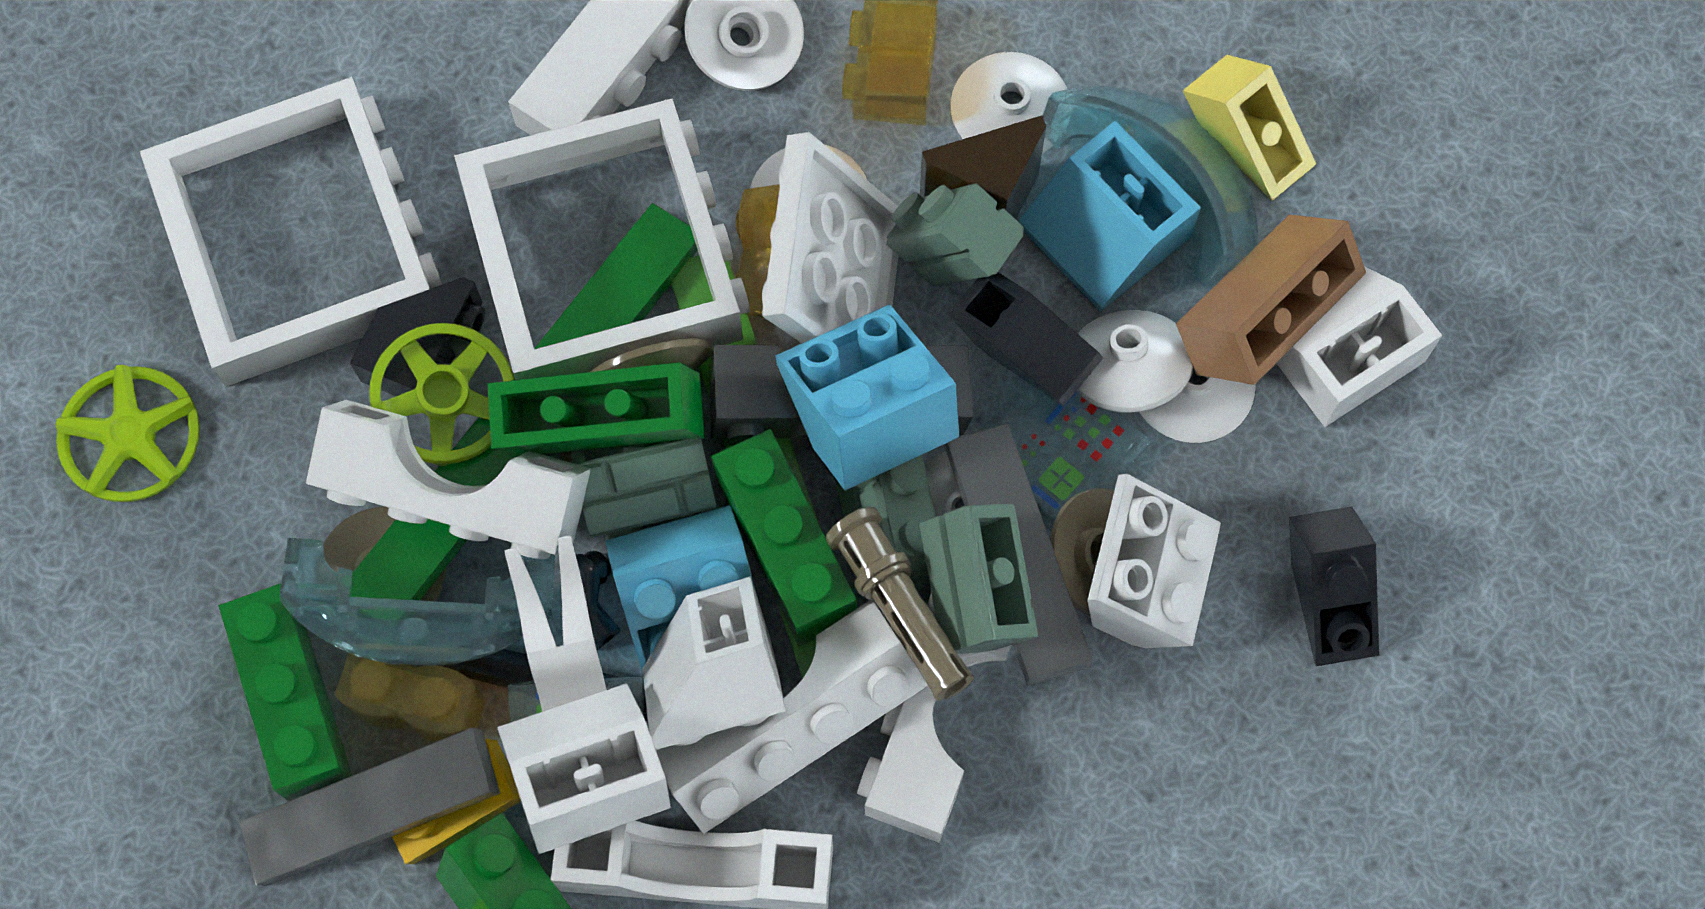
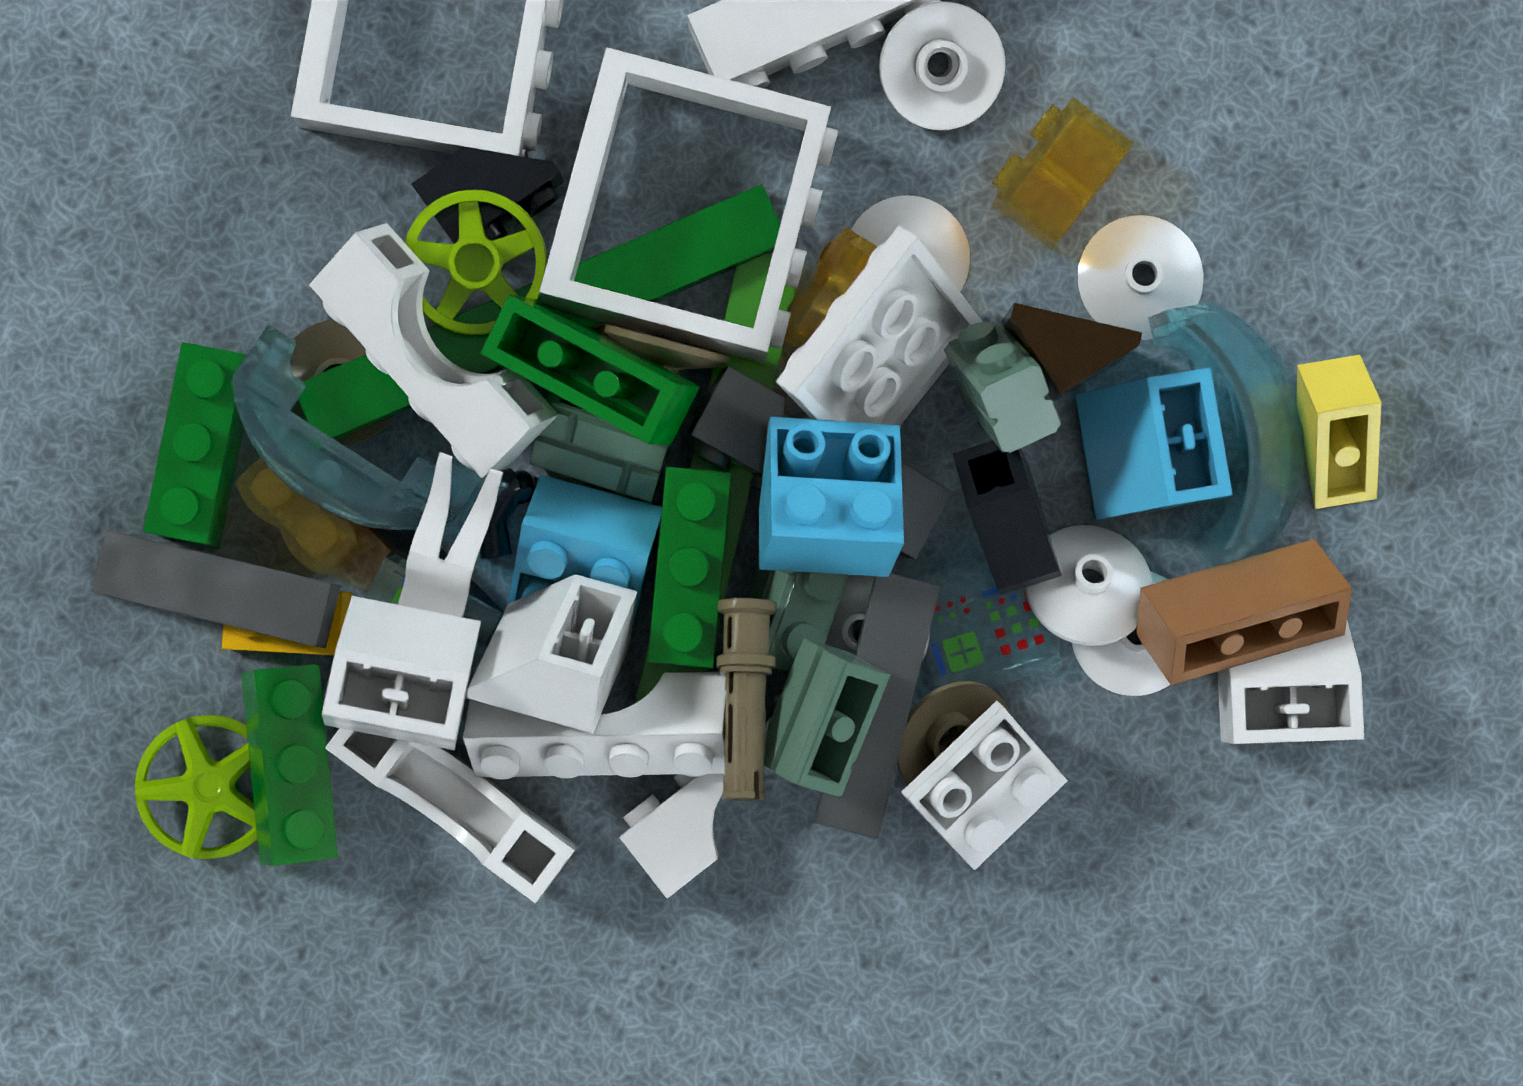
camera: 25 degrees right, 15 degrees up
lime wheel [55,364,200,502] -> none
black slope [1289,506,1379,666] -> none

